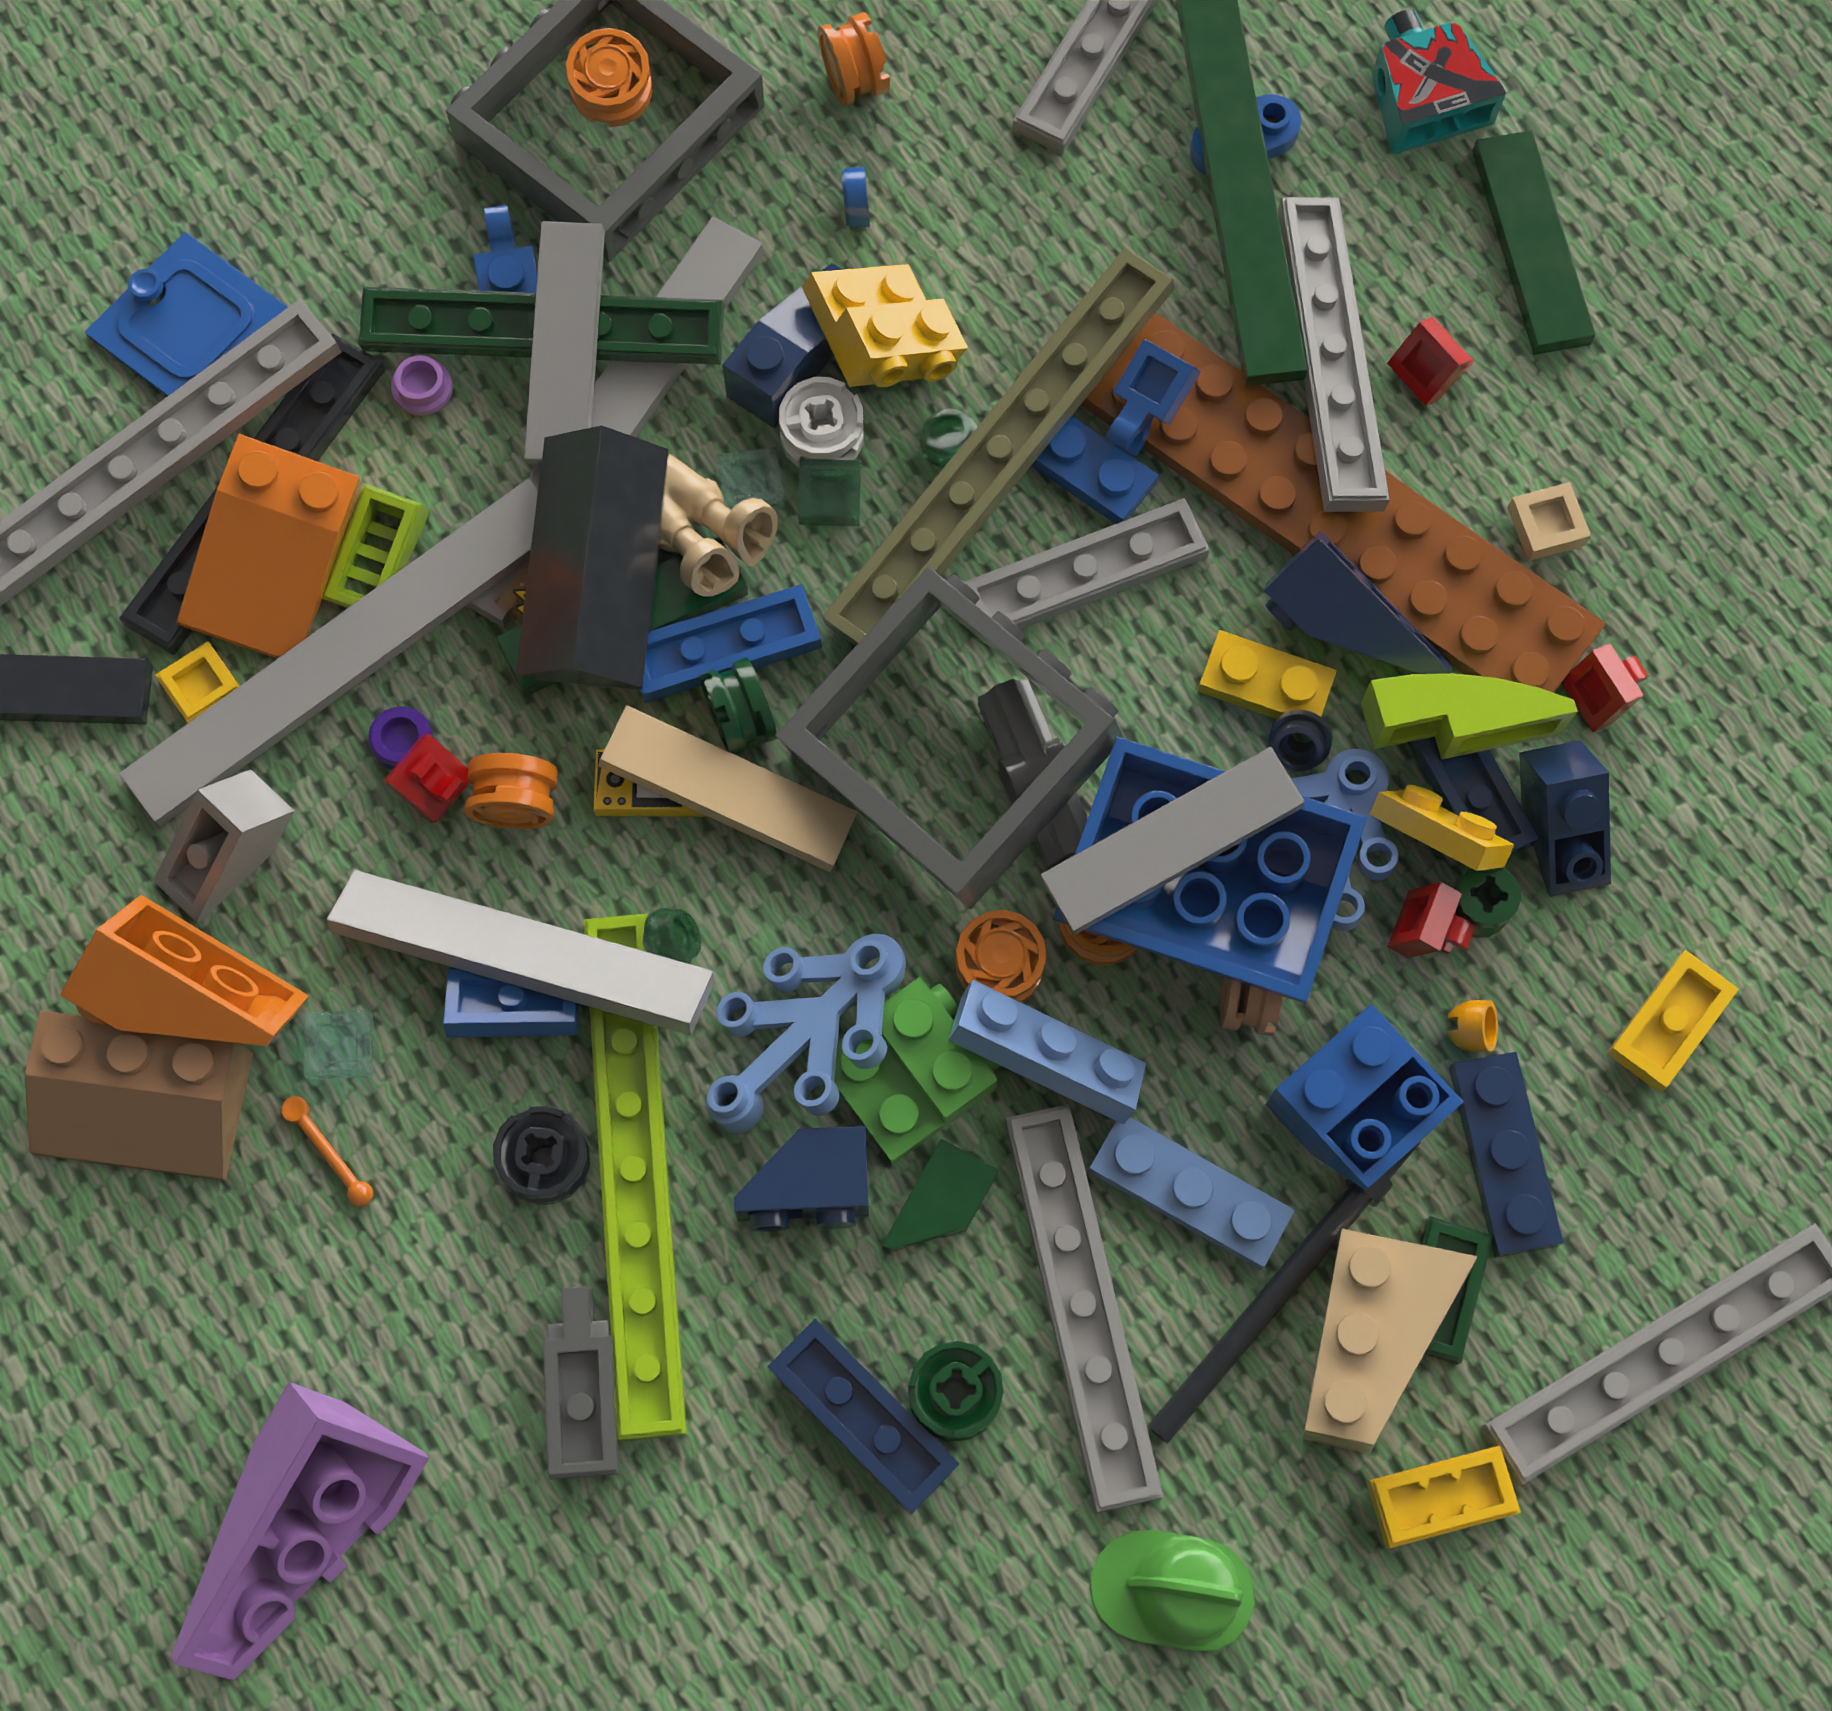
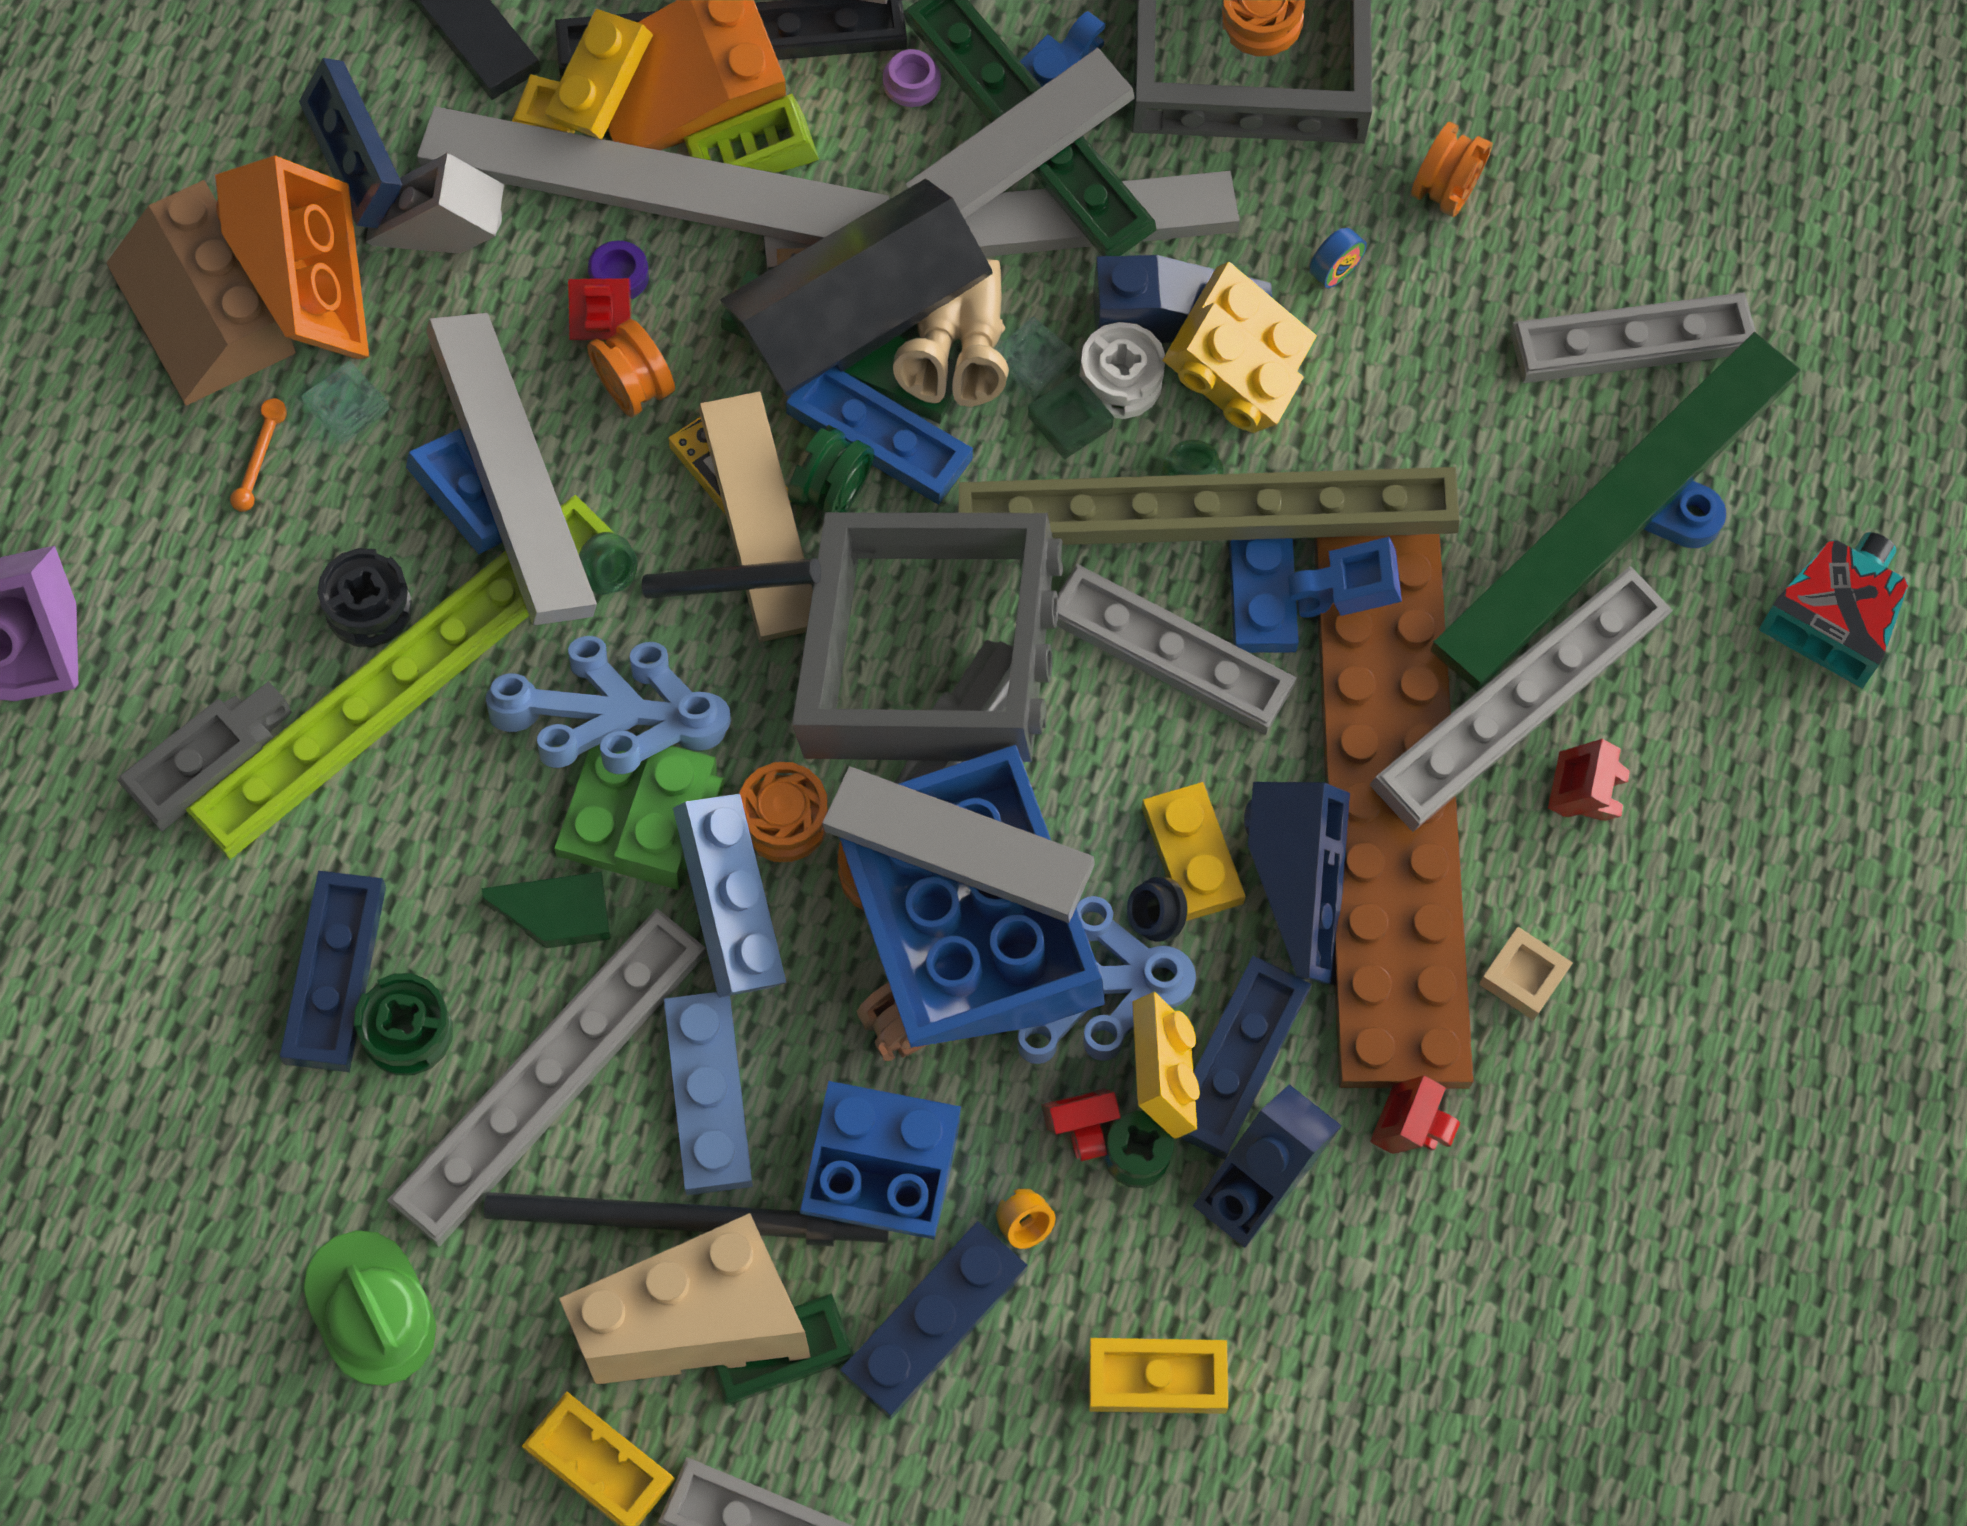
camera: 50 degrees right, 5 degrees down
dark blue slope [734,1126,869,1232] -> none
lime slope [1361,673,1578,759] -> none
dark green tile [1472,130,1596,355] -> none
none -> dark blue plate [299,58,403,228]
none -> yellow plate [544,9,653,140]
none -> black bar [641,558,821,599]

